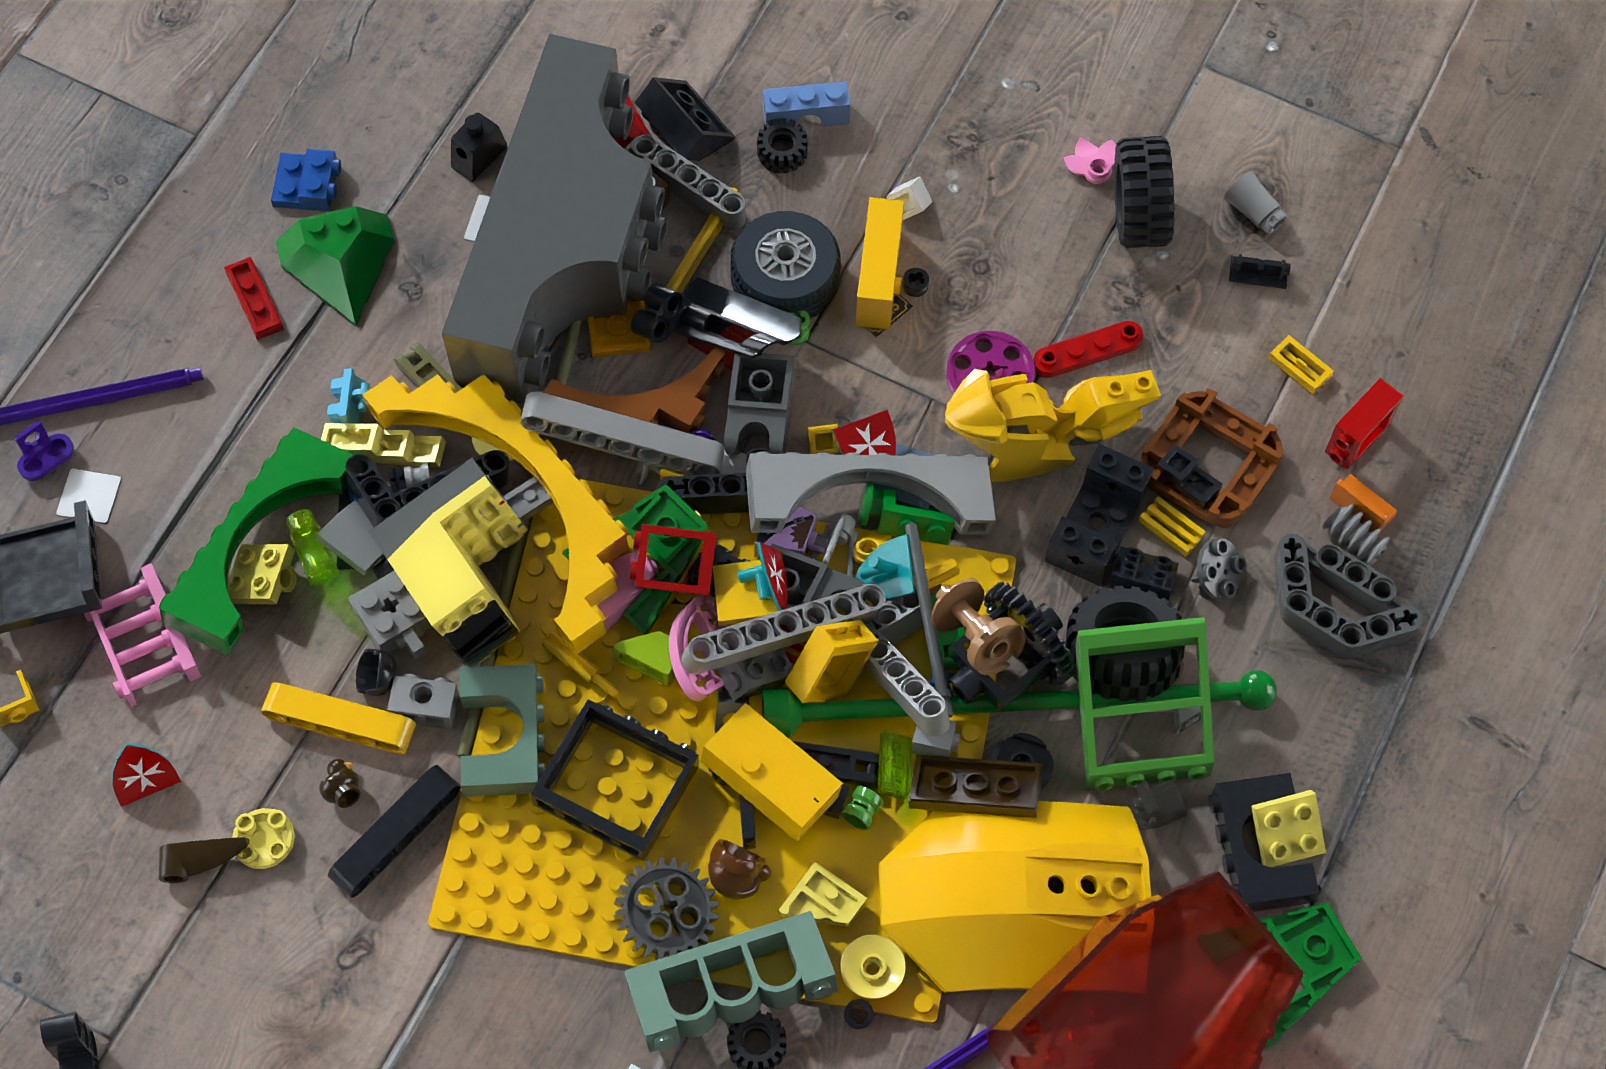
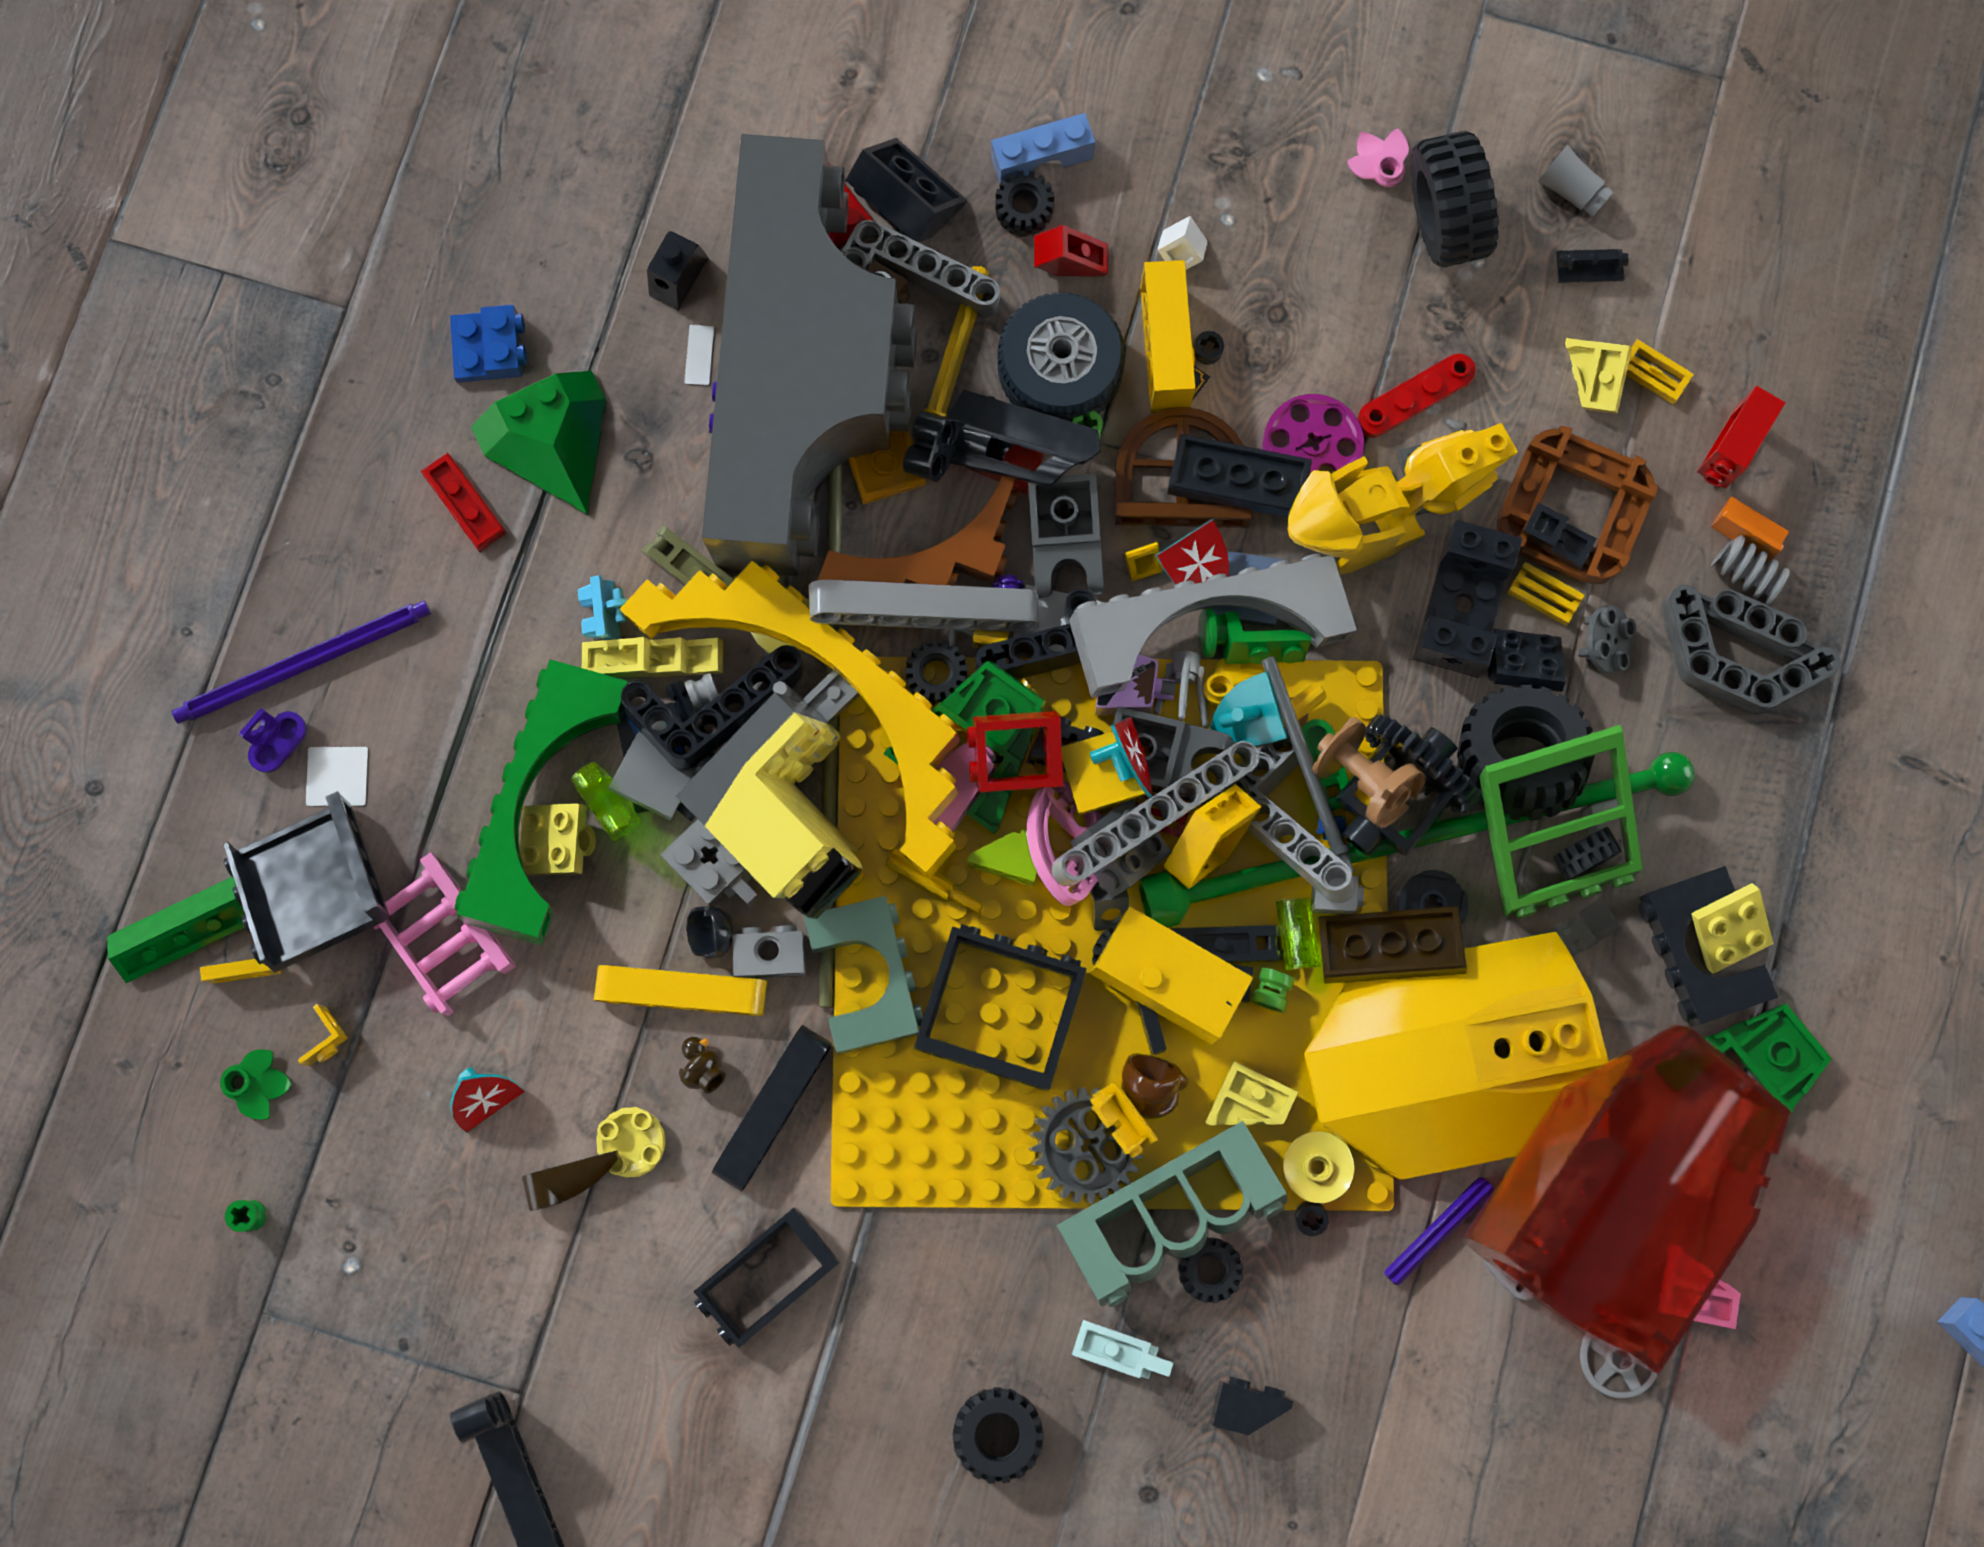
camera: 10 degrees left, 15 degrees up
none -> black window [693,1207,841,1348]
none -> black tyre [905,639,967,705]
none -> red slope [1034,225,1108,276]
none -> yellow hinge [1090,1081,1158,1158]
none -> reddish brown window [1114,407,1252,528]
none -> black tile [1167,434,1312,518]
none -> black tyre [1553,827,1622,881]
none -> light yellow wing [1565,338,1632,414]

